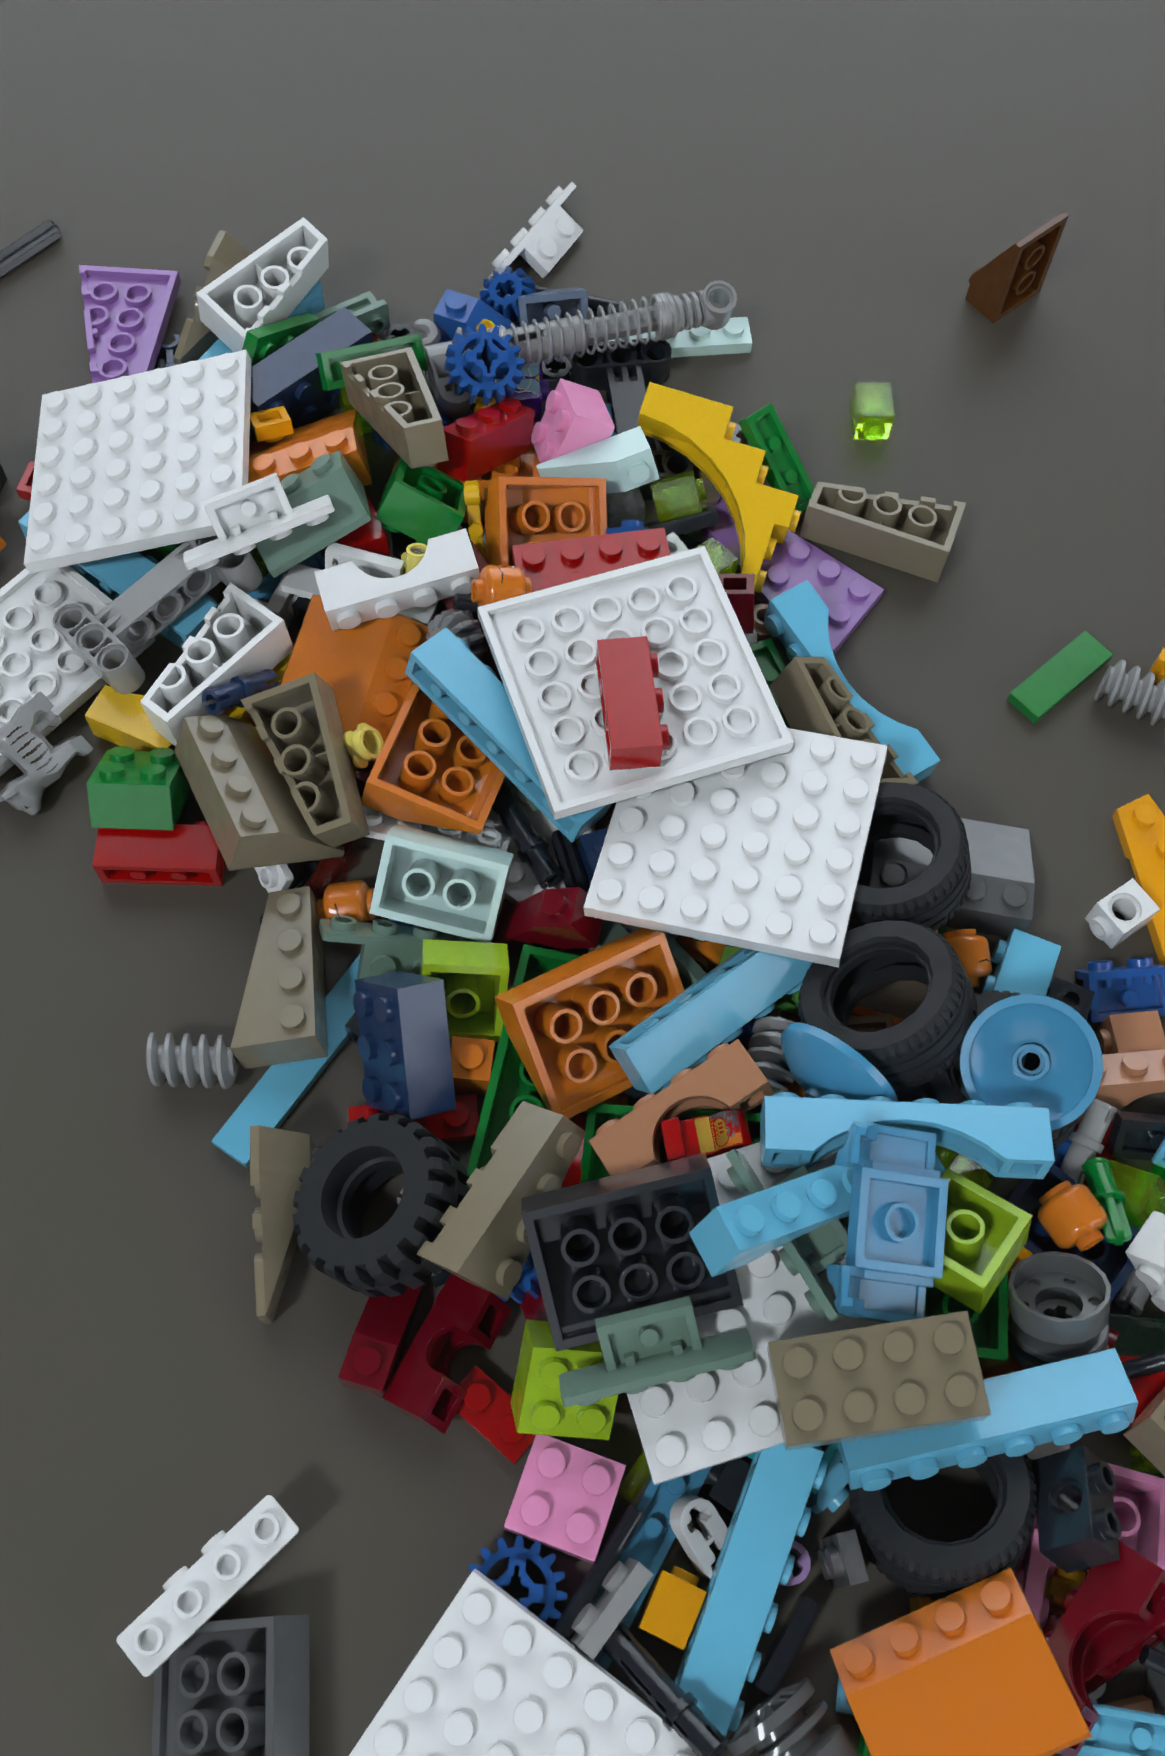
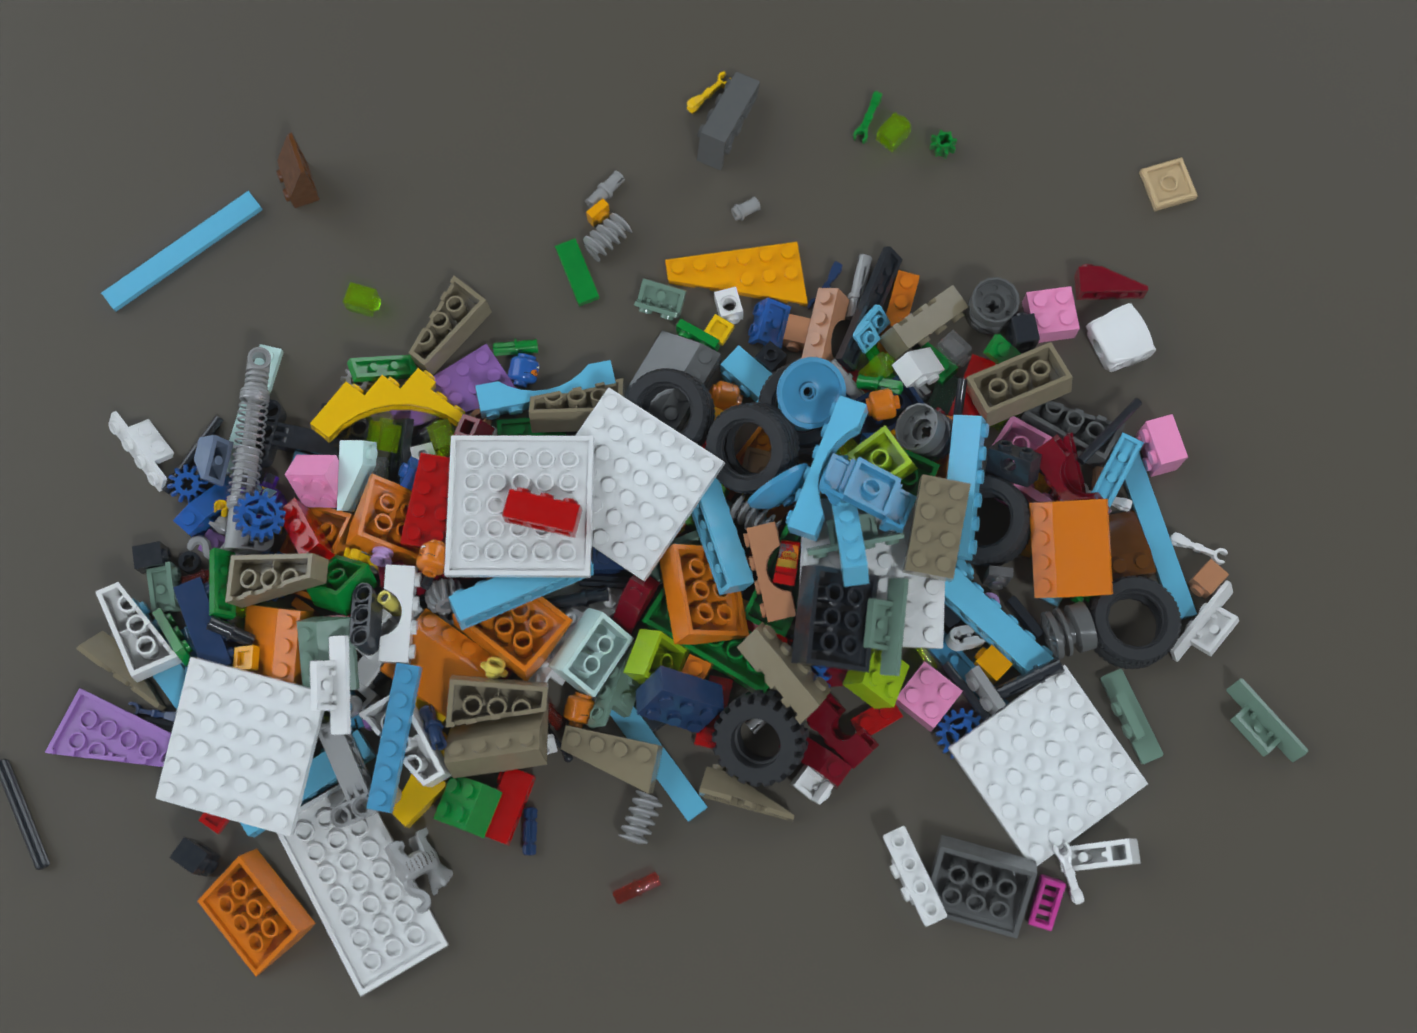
camera: 65 degrees left, 10 degrees up
none -> medium azure tile [101,191,262,312]
none -> black brick [132,541,171,574]
none -> black axle [206,615,255,646]
none -> orange tile [291,597,320,617]
none -> black beam [349,583,383,656]
none -> dark azure plate [366,663,423,813]
none -> lavender bush [370,546,394,567]
none -> green axle [493,339,538,356]
none -> blue head [508,353,540,388]
none -> dark blue axle [522,807,538,856]
none -> clear red axle [613,871,661,904]
none -> sand green bracket [634,278,687,320]
none -> green plate [676,319,720,352]
none -> yellow tile [704,314,735,346]
none -> white bracket [790,765,834,805]

